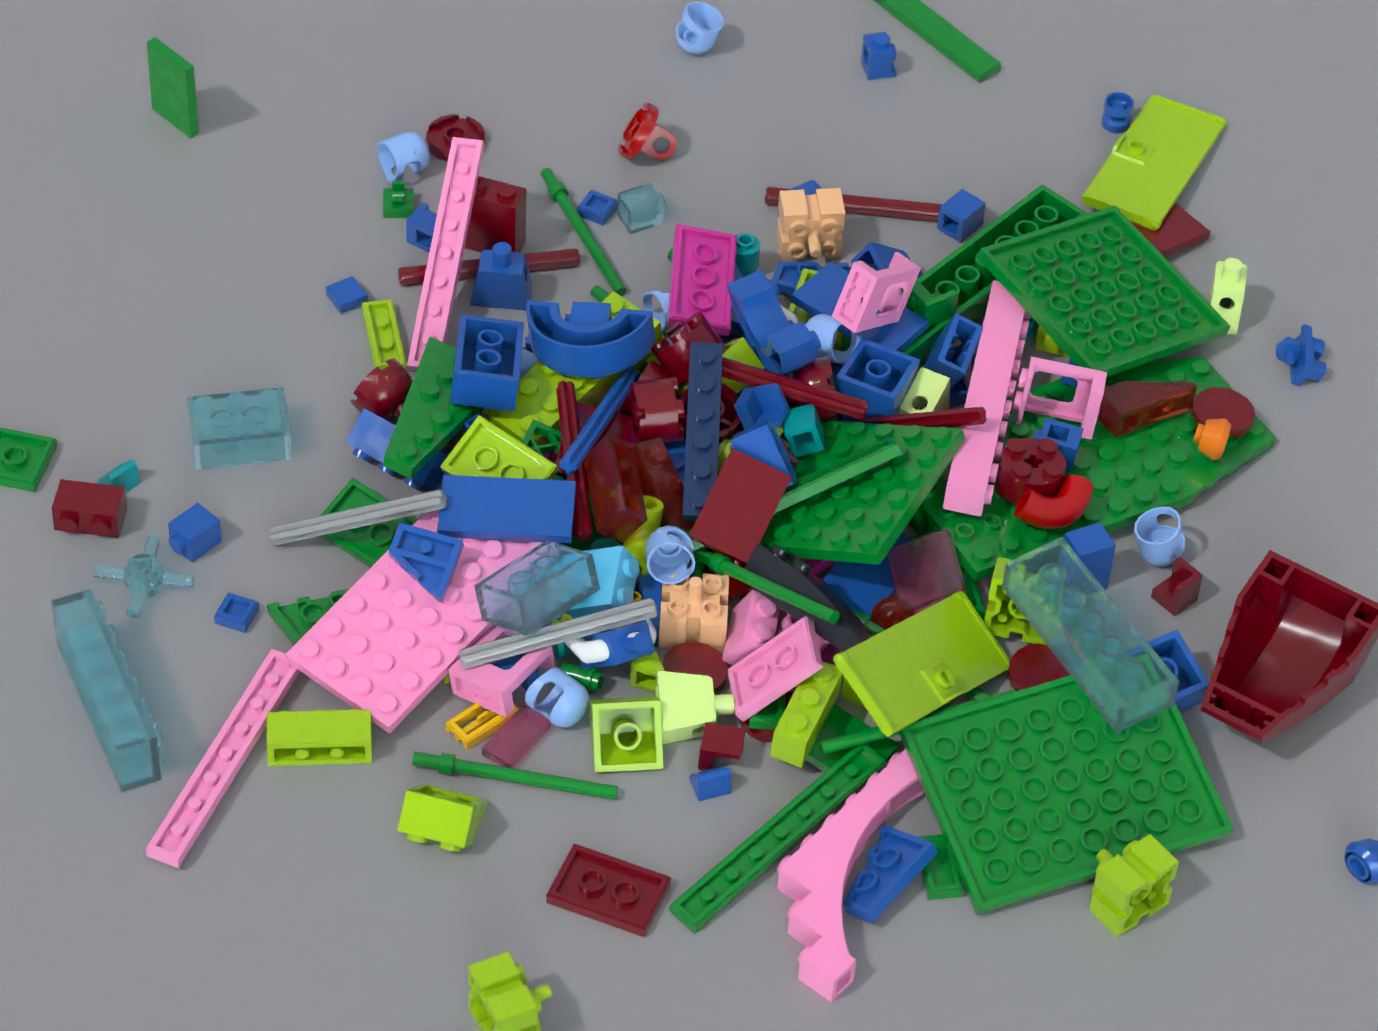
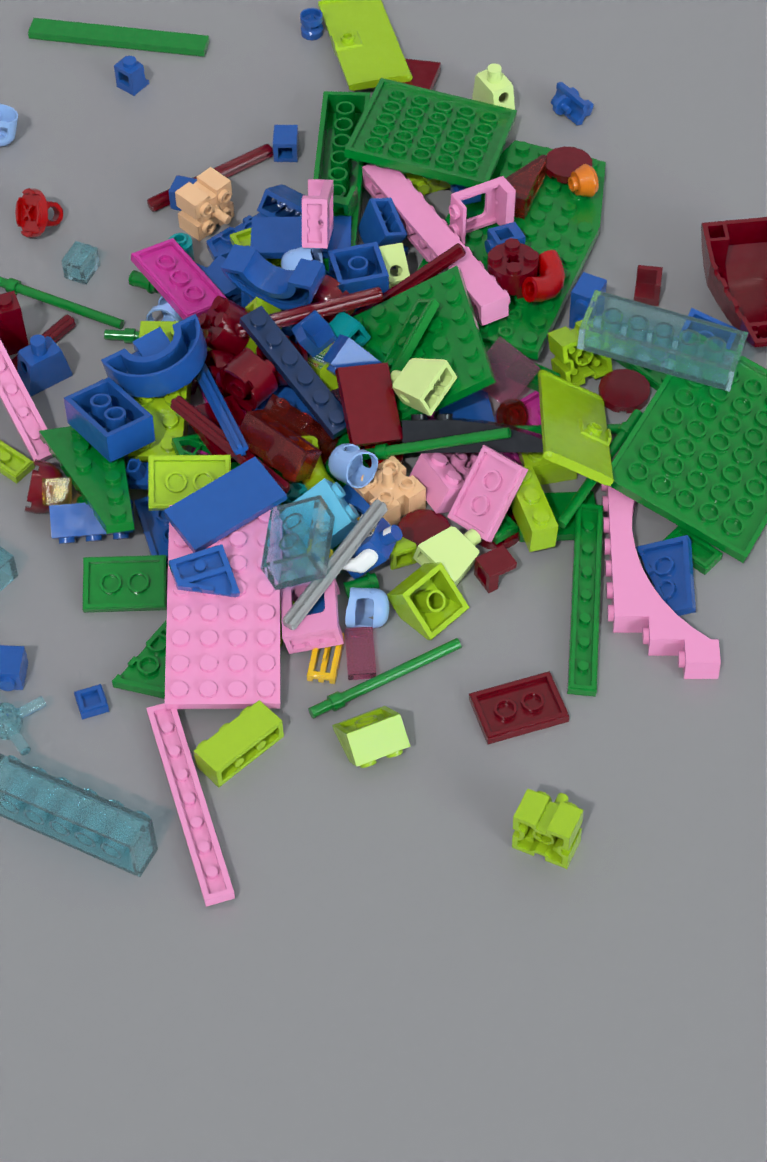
camera: 35 degrees left, 5 degrees up
light grey axle [269,489,447,545] -> none
blue tile [577,190,618,226] -> none
blue slope [689,767,731,801] -> none
light blue helmet [1134,506,1185,567] -> none
none -> clear yellow plate [42,477,72,506]
none -> yellowish green torso [390,358,457,416]

